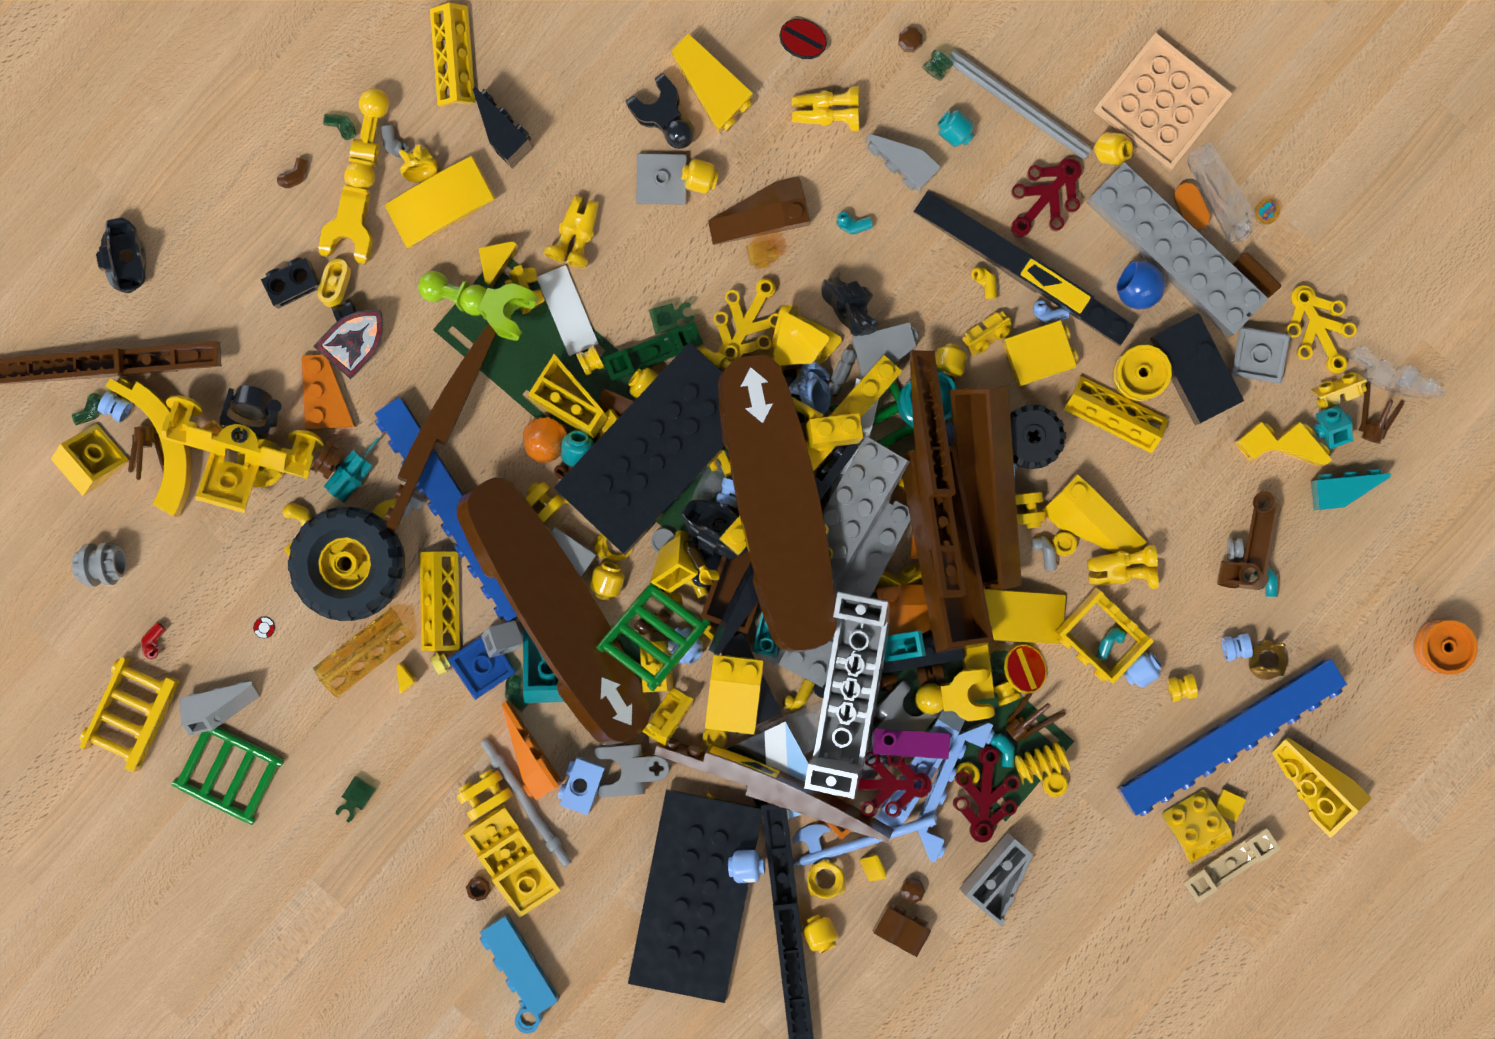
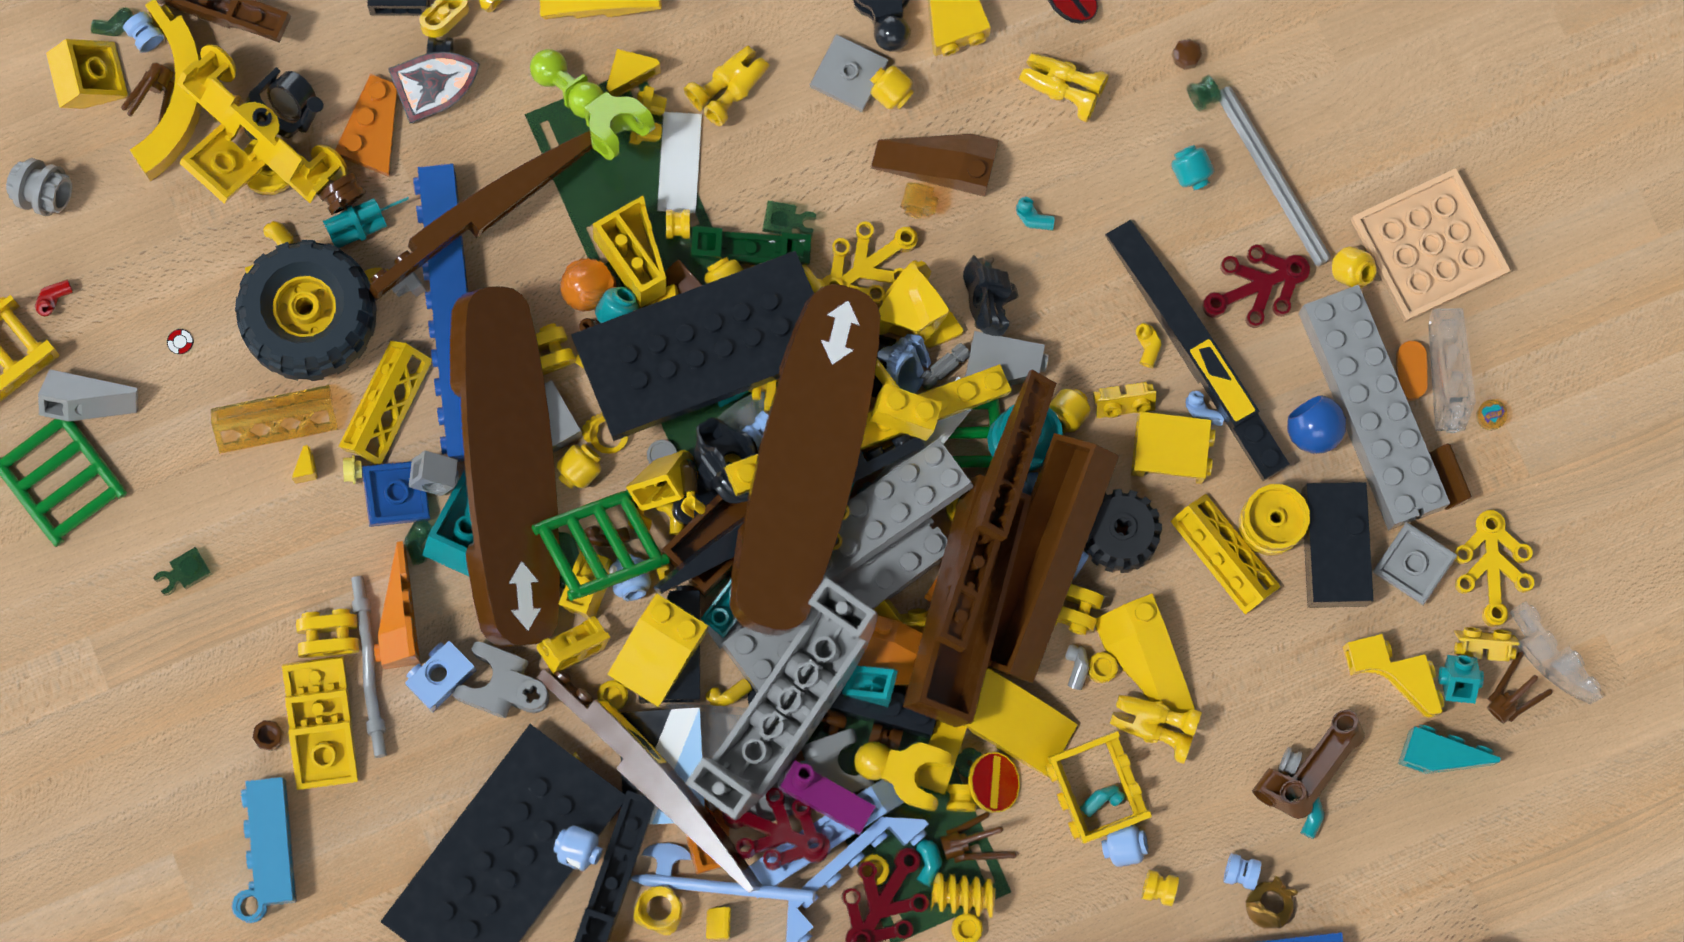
camera: 10 degrees right, 10 degrees down
light grey slope [866,134,941,193] -> none

